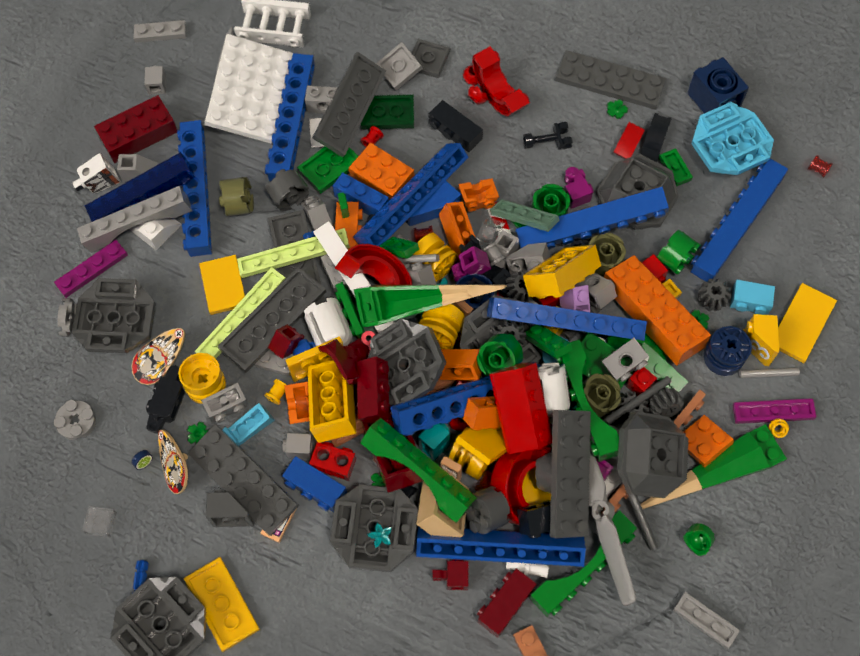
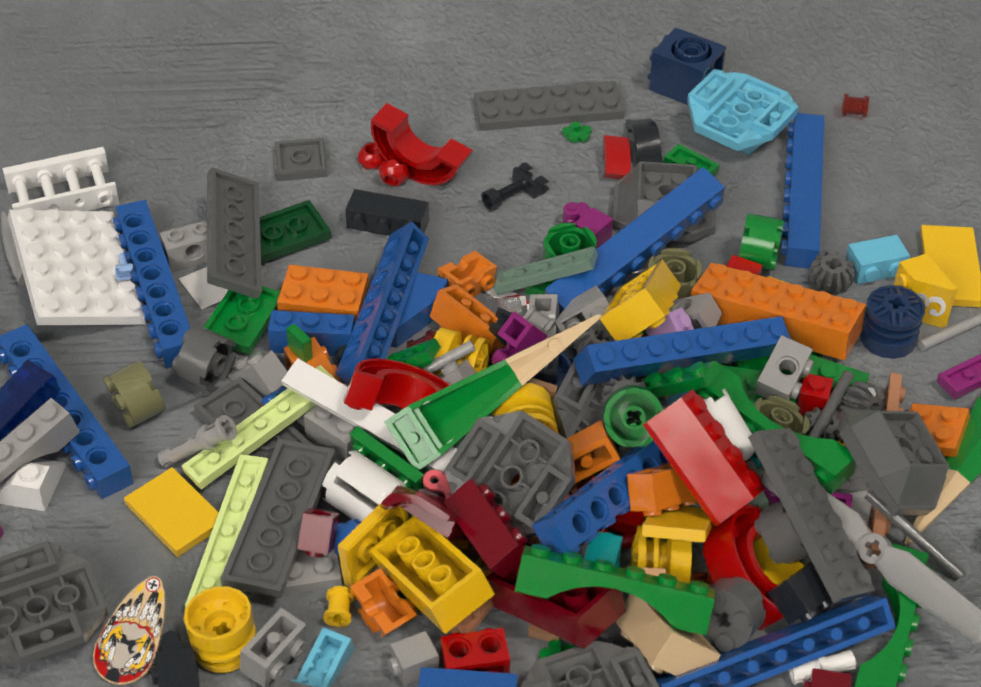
camera: 30 degrees left, 20 degrees down
red bush [361,126,384,147] -> none
light grey plate [376,42,423,90] -> none
none -> light blue hand [115,253,133,281]
none -> light grey pin [158,415,237,468]

